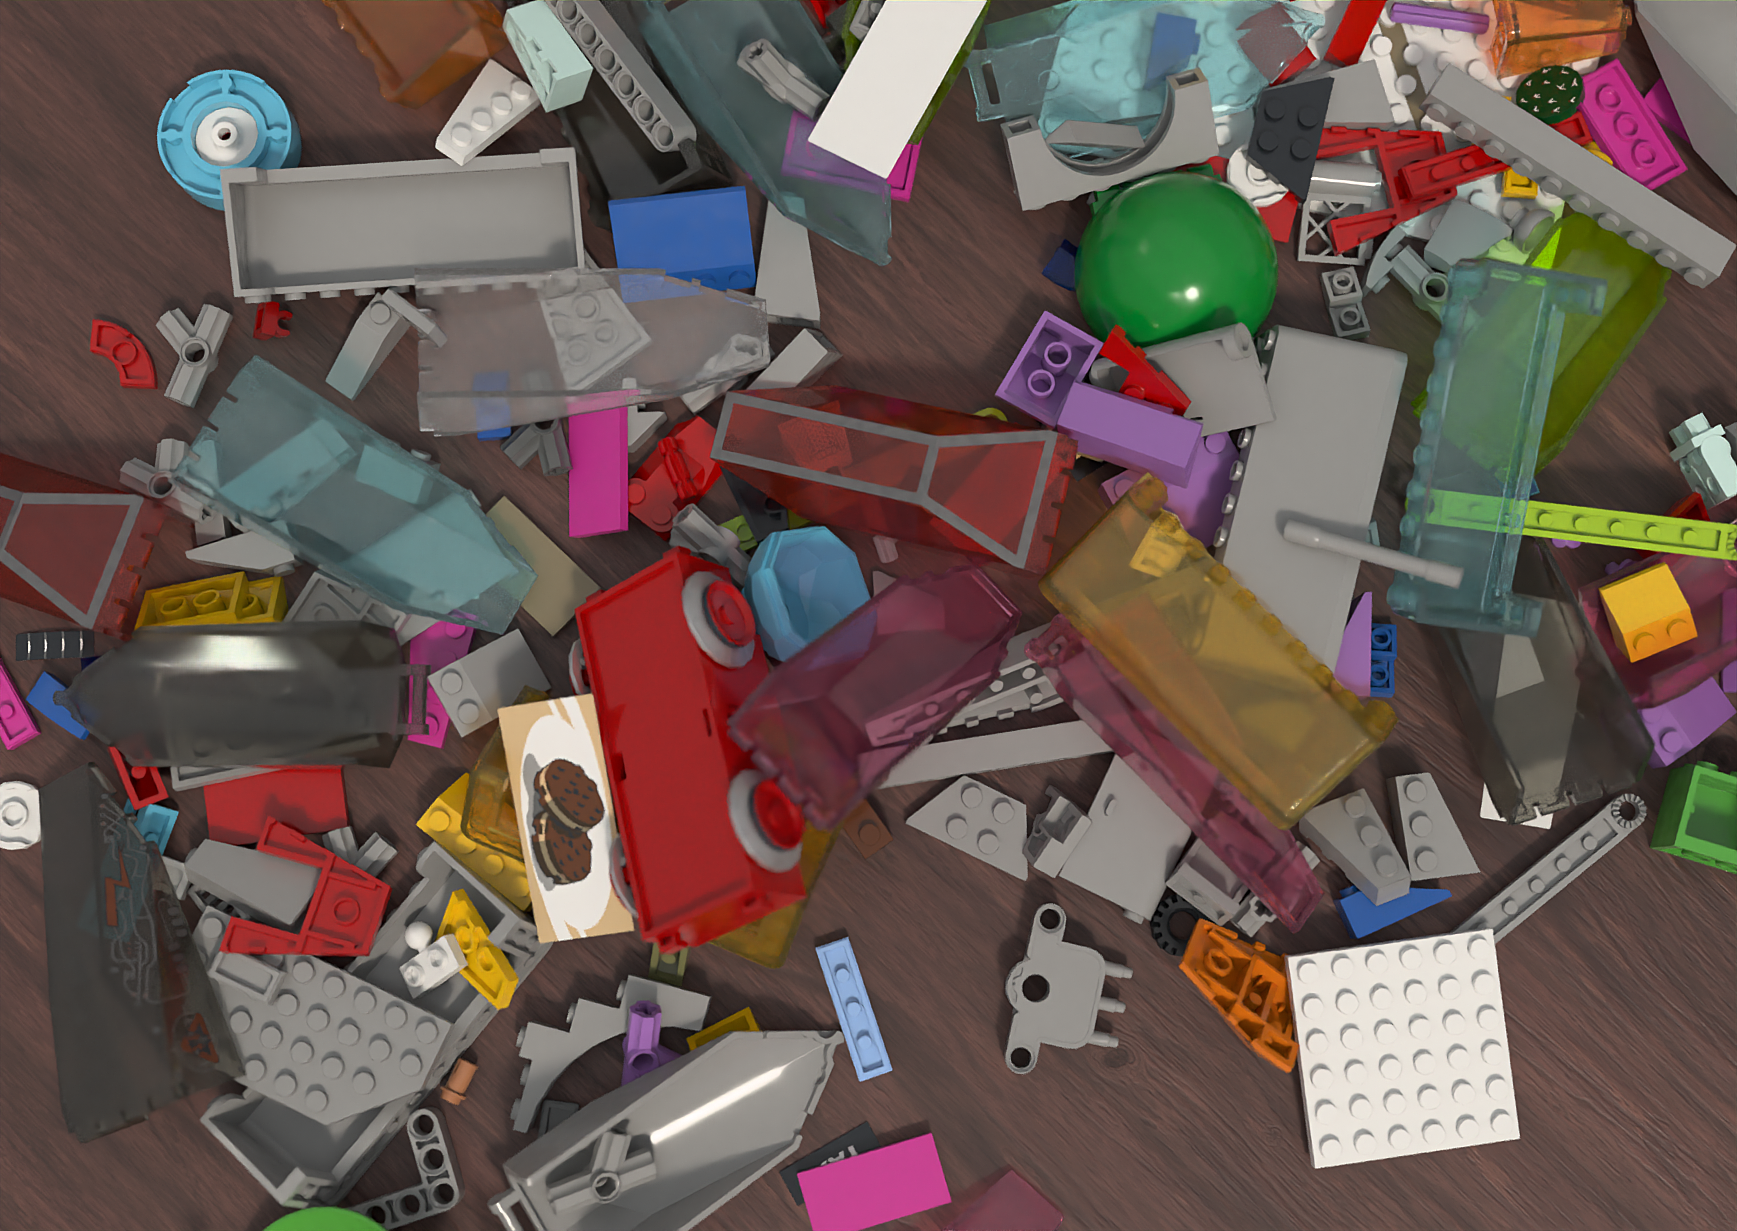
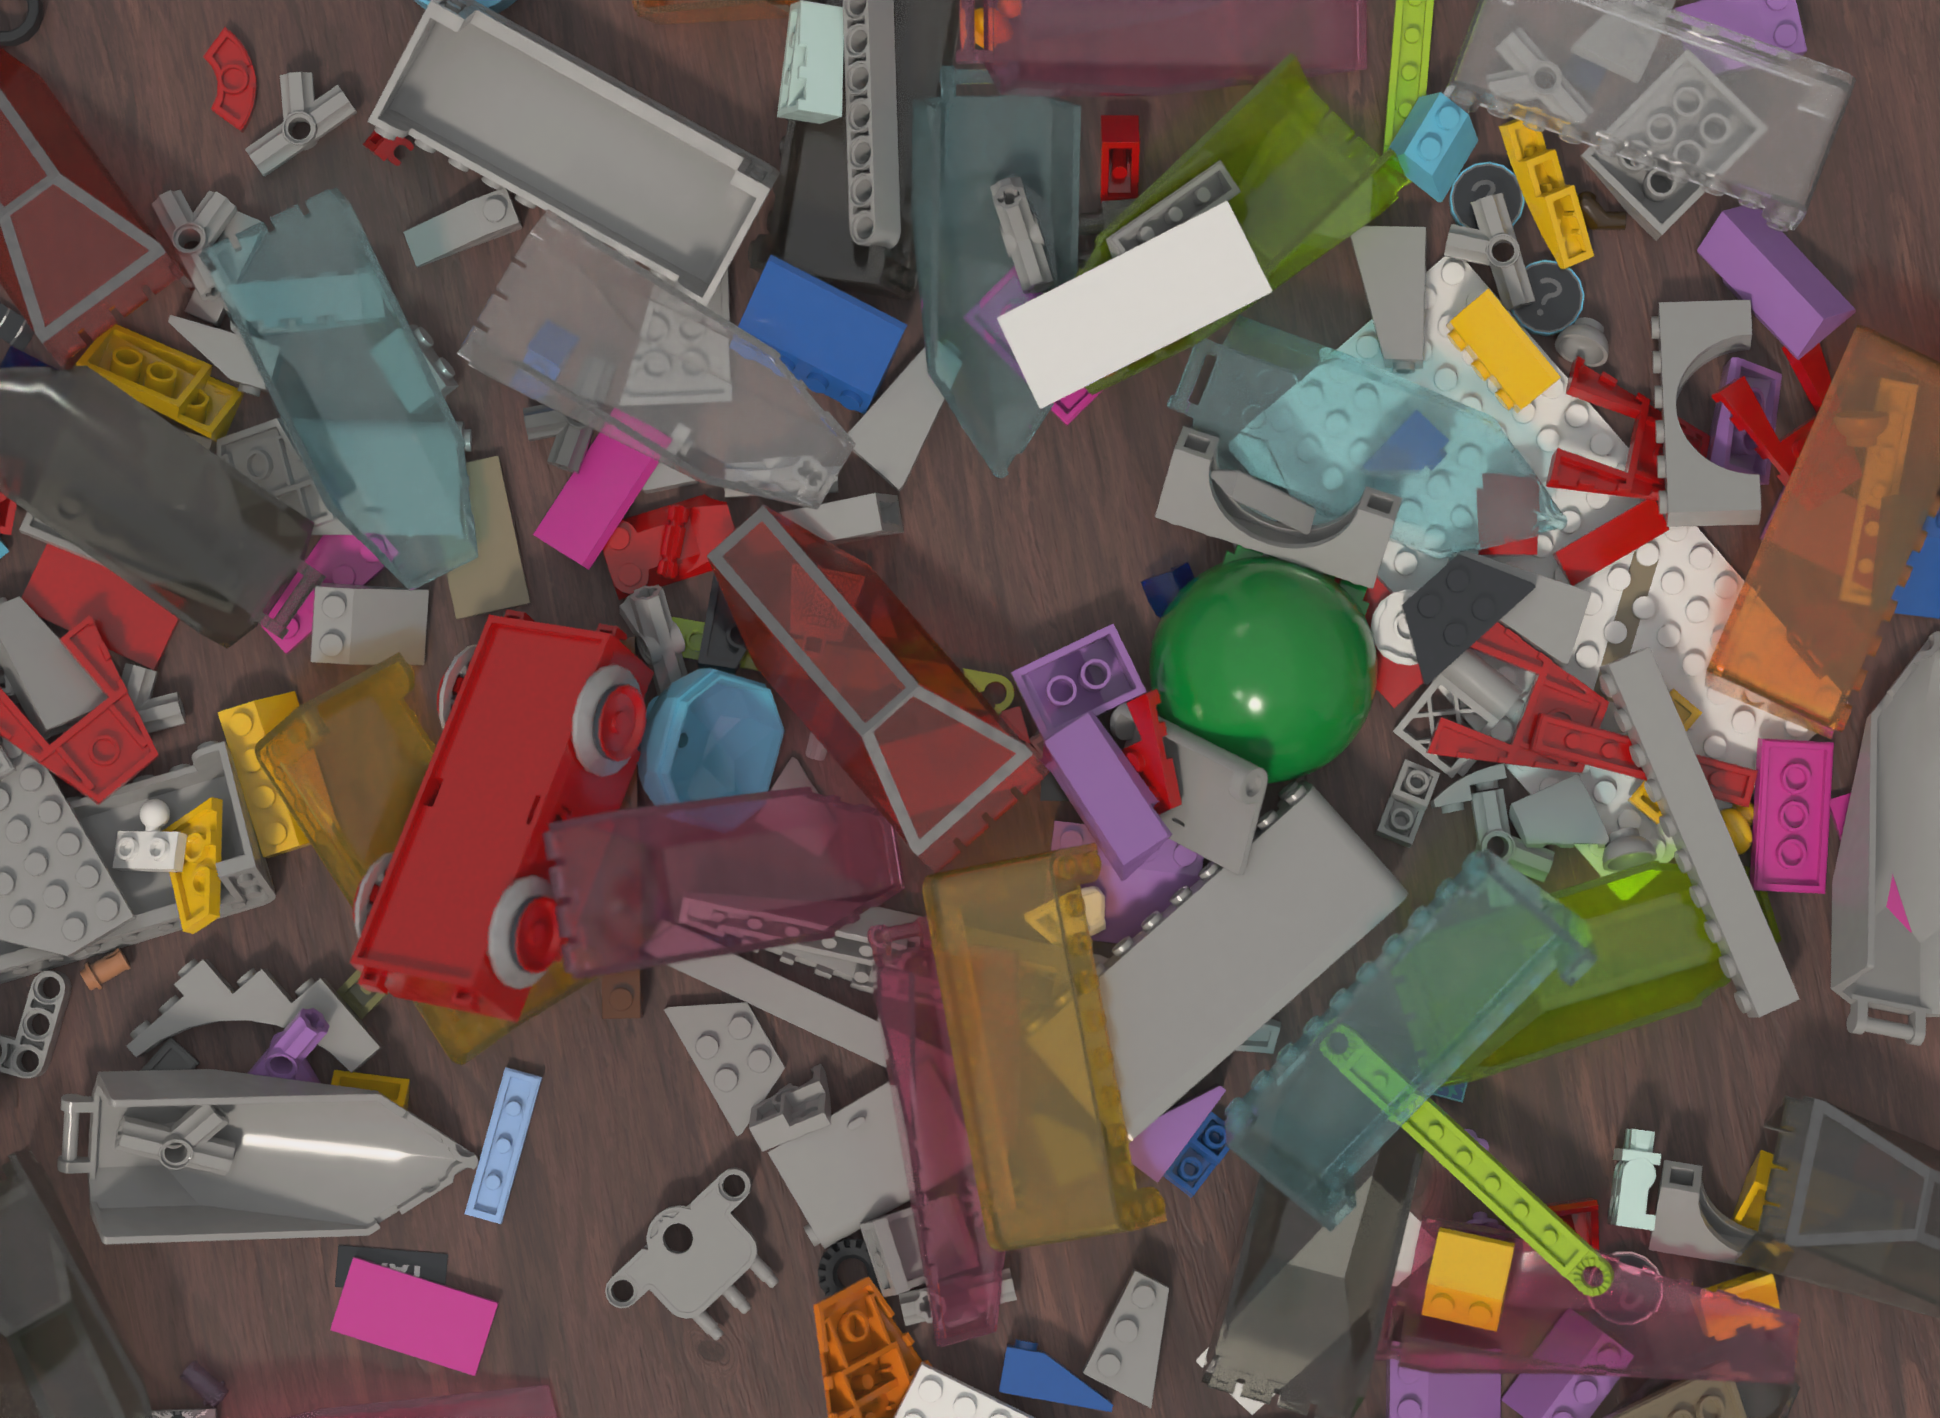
camera: 30 degrees right, 5 degrees up
light grey tile [381,289,448,348] -> none
white wing [435,59,541,166] -> none
sticker [498,694,634,943] -> none
light grey piece [1283,519,1464,589] -> none
light grey wedge [1299,788,1411,906] -> none
medium lavender axle [1390,2,1490,34] -> none
dark green tile [1516,65,1585,125] -> none

